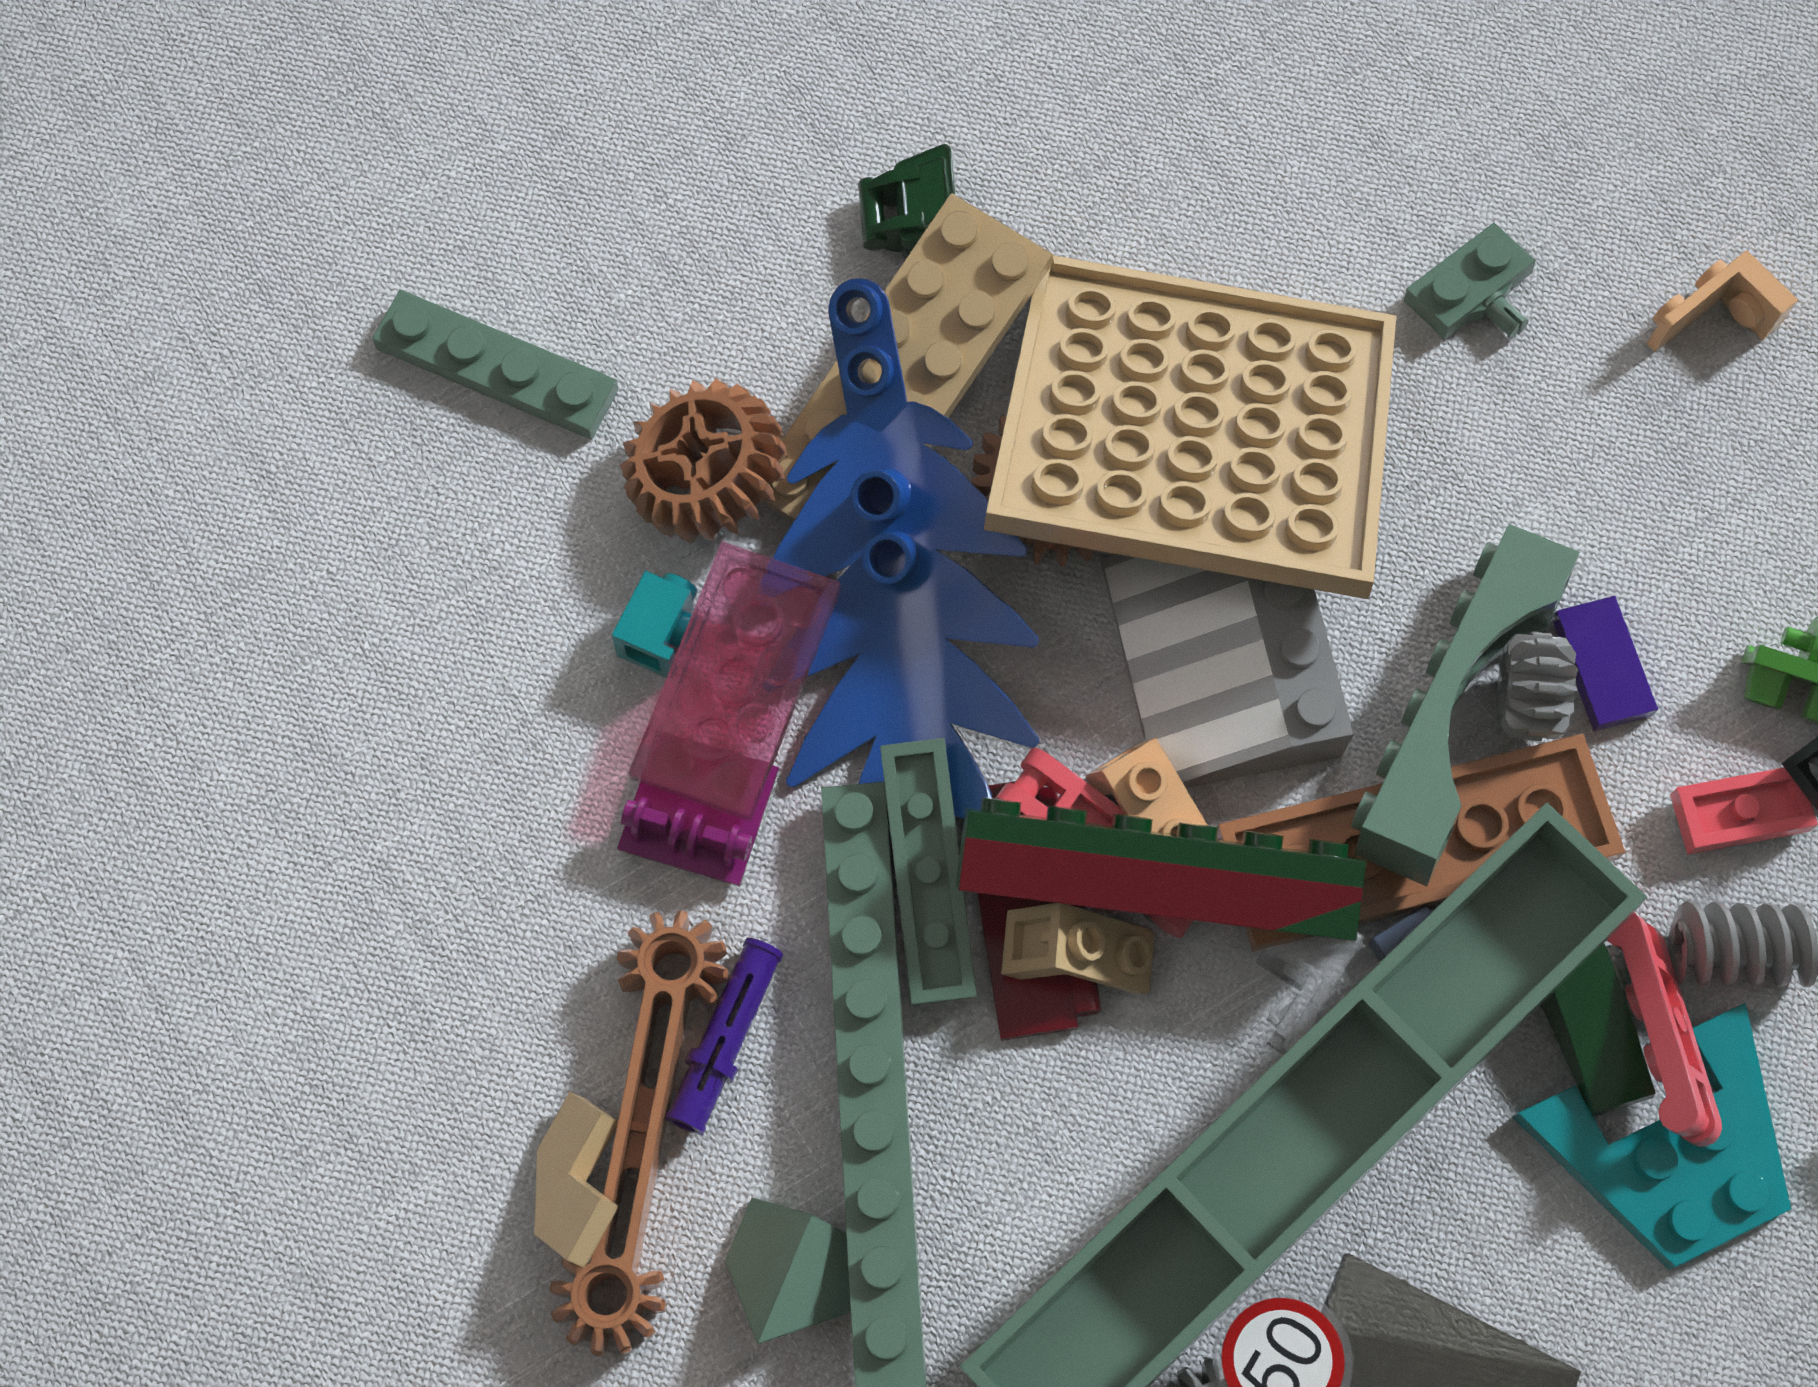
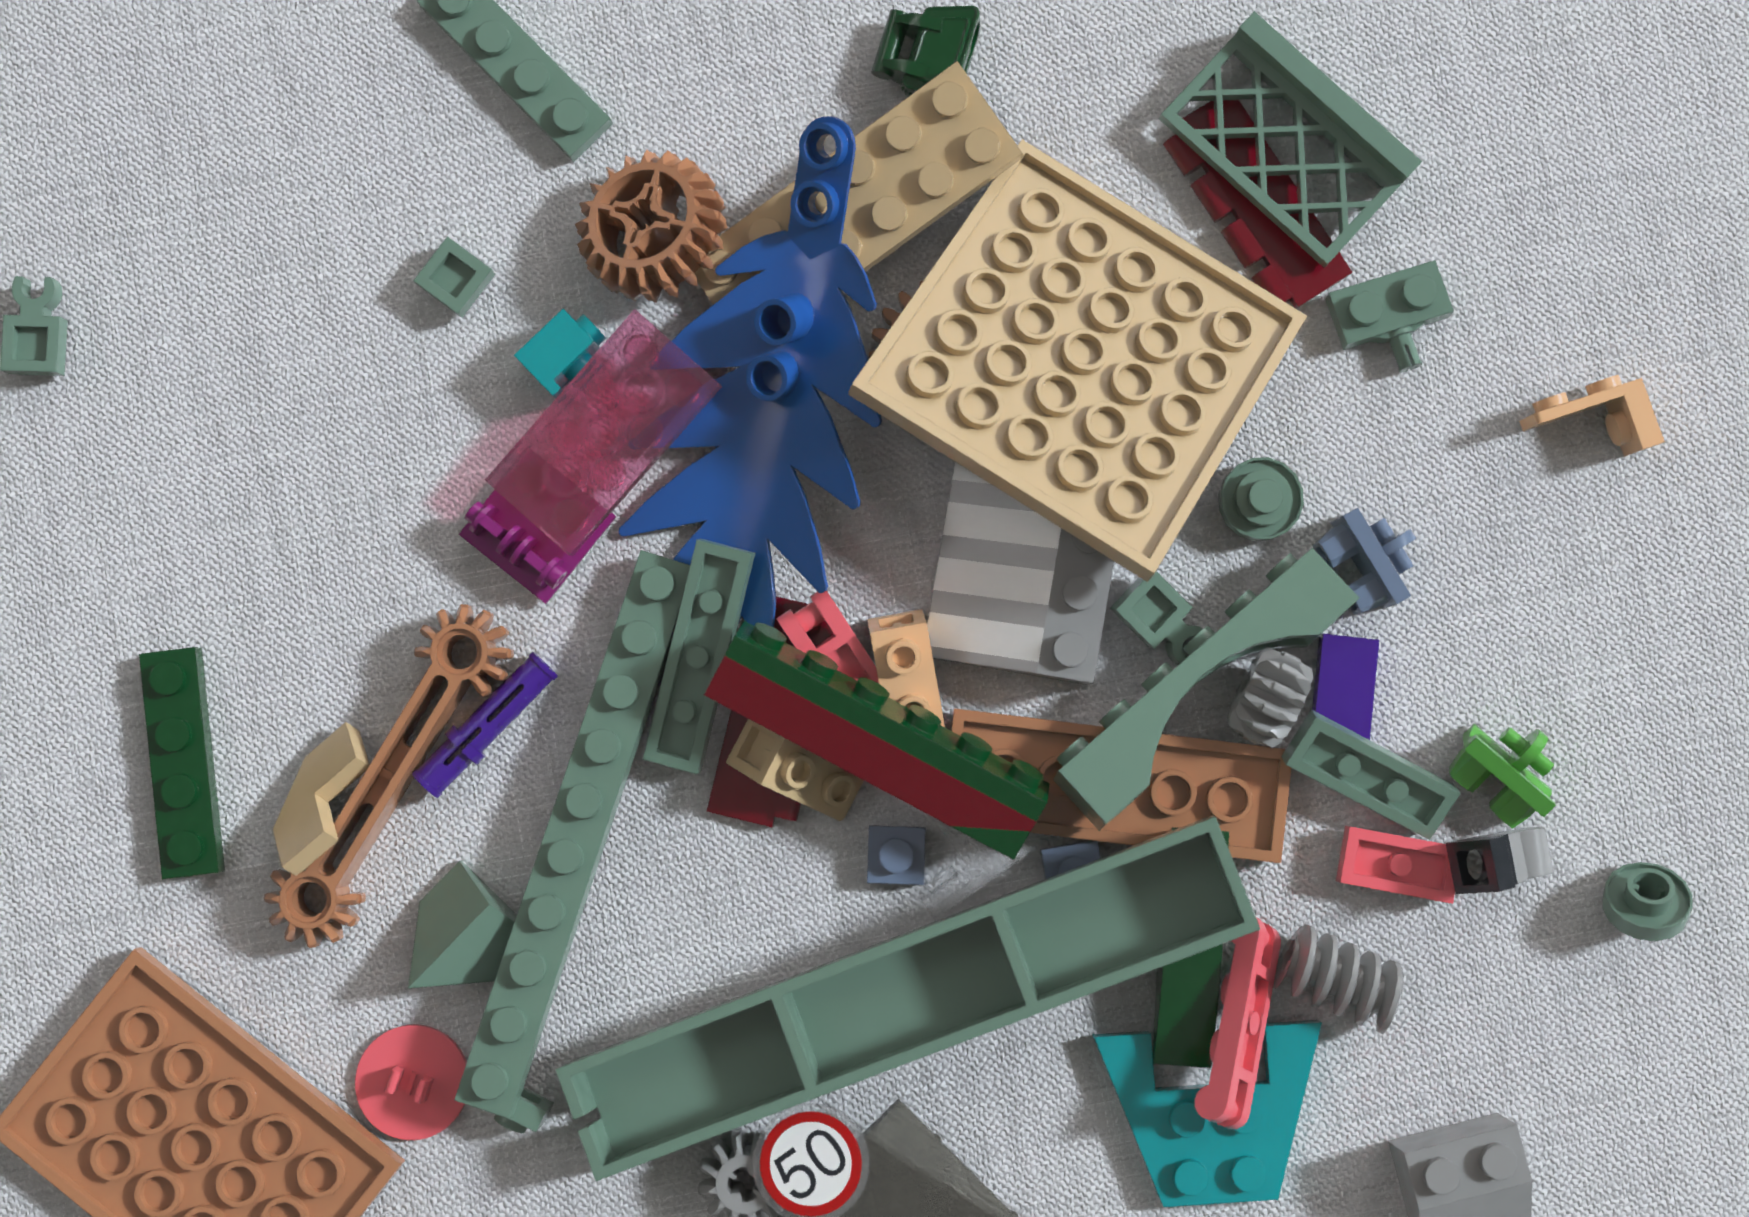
camera: 25 degrees right, 15 degrees up
none -> sand green plate [0,276,68,376]
none -> dark green plate [139,647,225,879]
none -> sand green plate [413,236,495,318]
none -> sand blue plate [867,825,926,885]
none -> sand green plate [1109,571,1203,665]
none -> sand green fence [1159,11,1422,268]
none -> dark red windscreen [1163,100,1353,309]
none -> sand green plate [1218,457,1304,541]
none -> sand green plate [1281,709,1461,840]
none -> sand blue hips [1313,507,1416,615]

